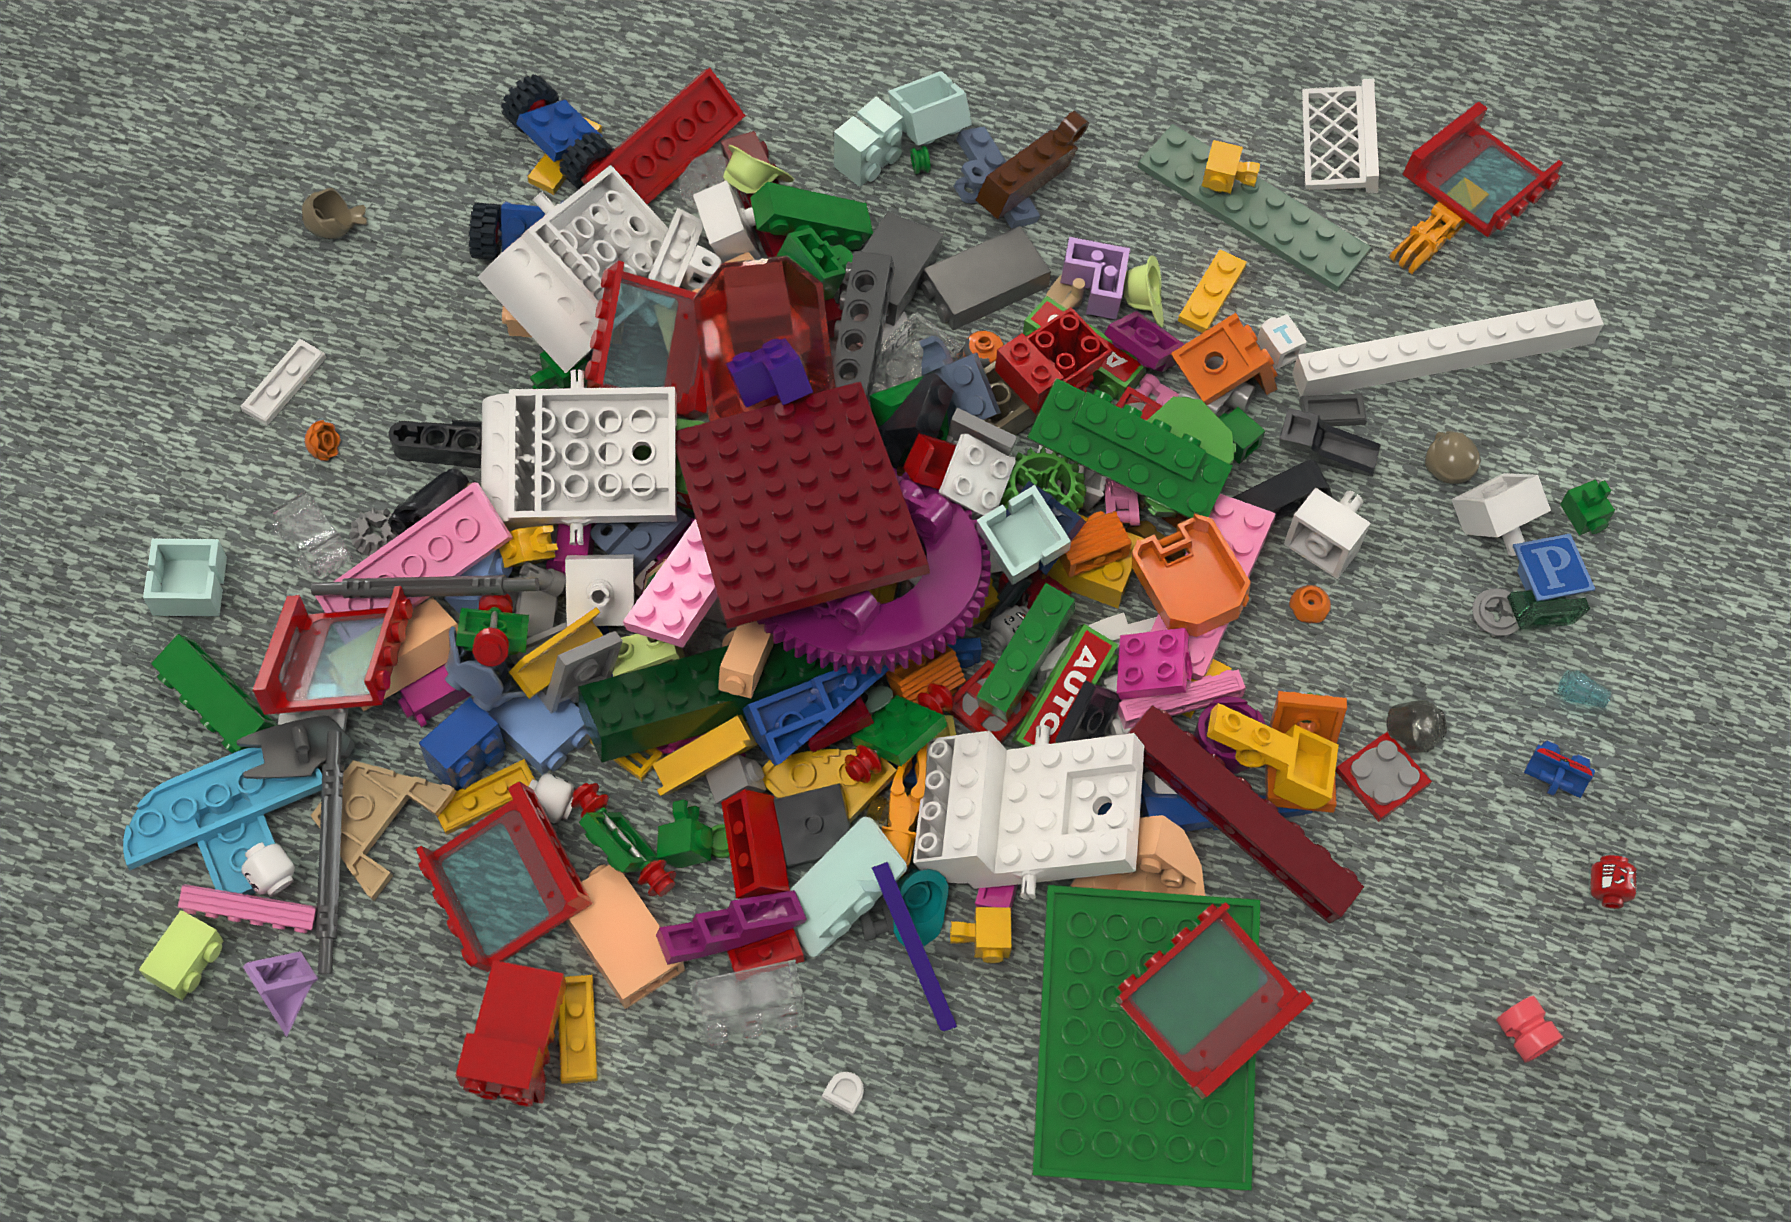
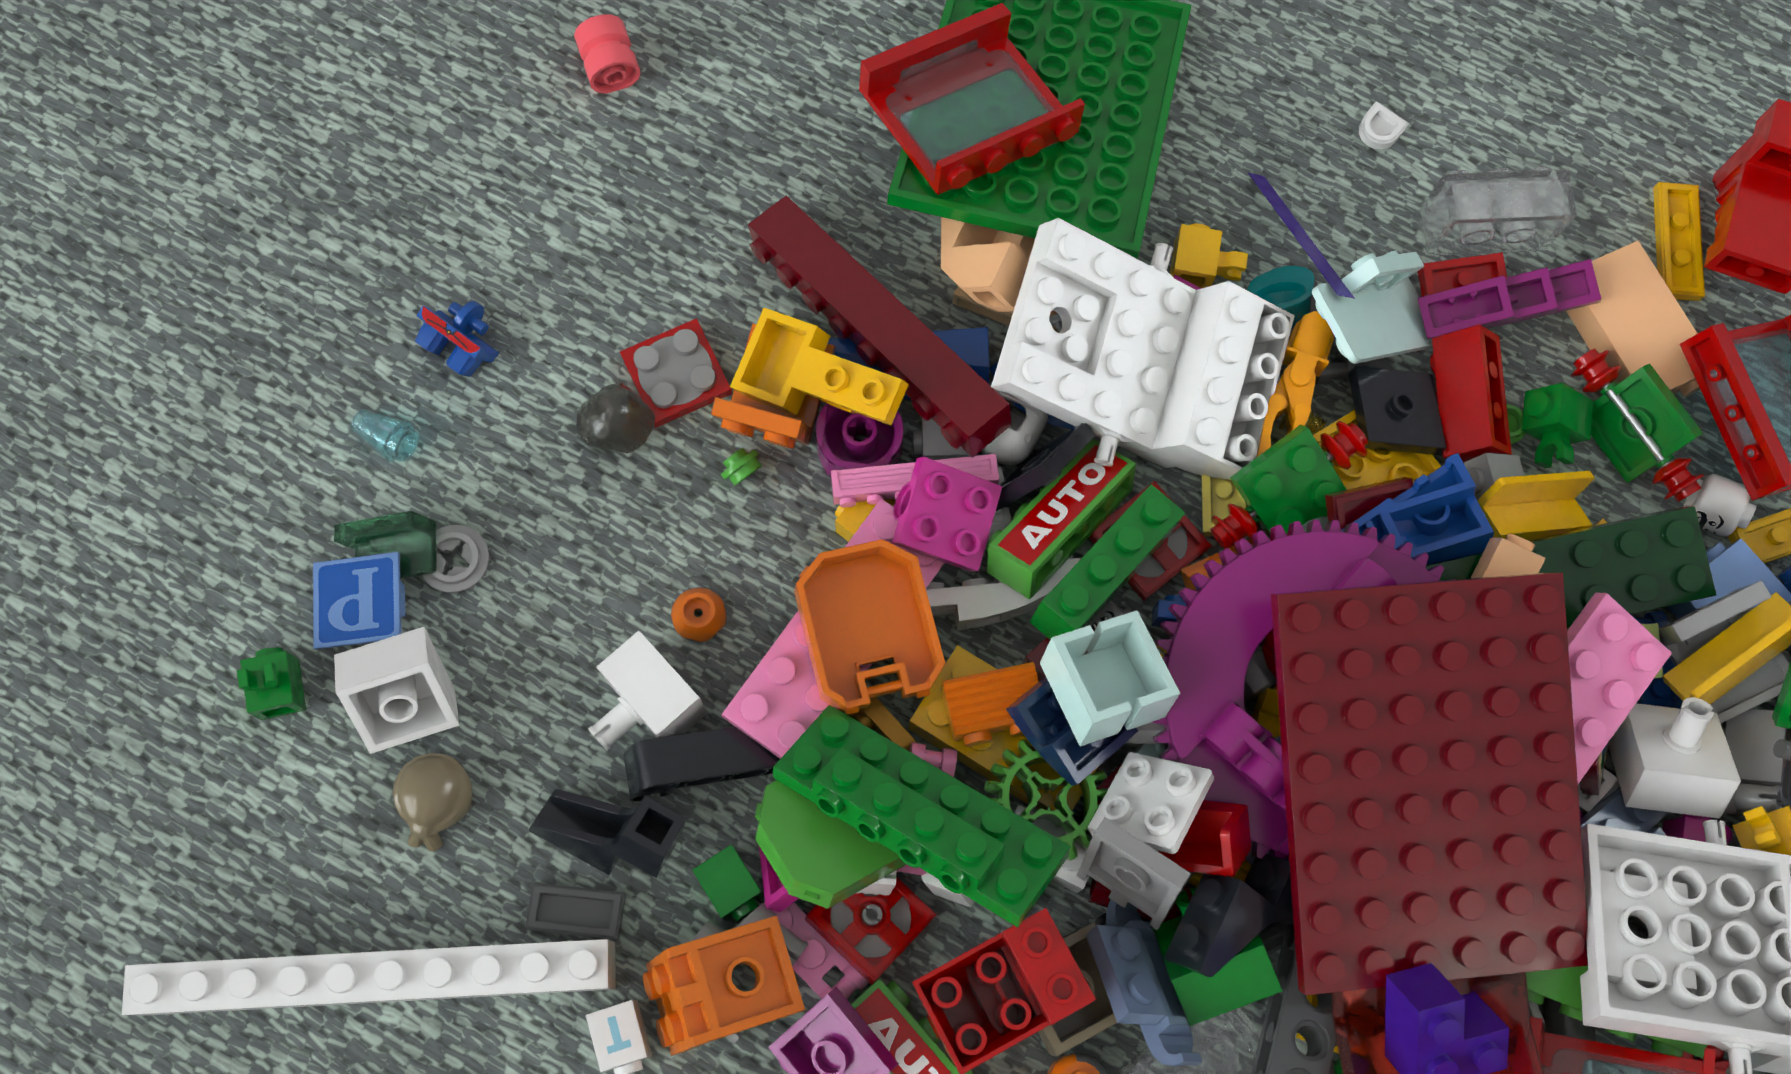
camera: 170 degrees left, 10 degrees up
red head [1590,855,1637,909] -> none

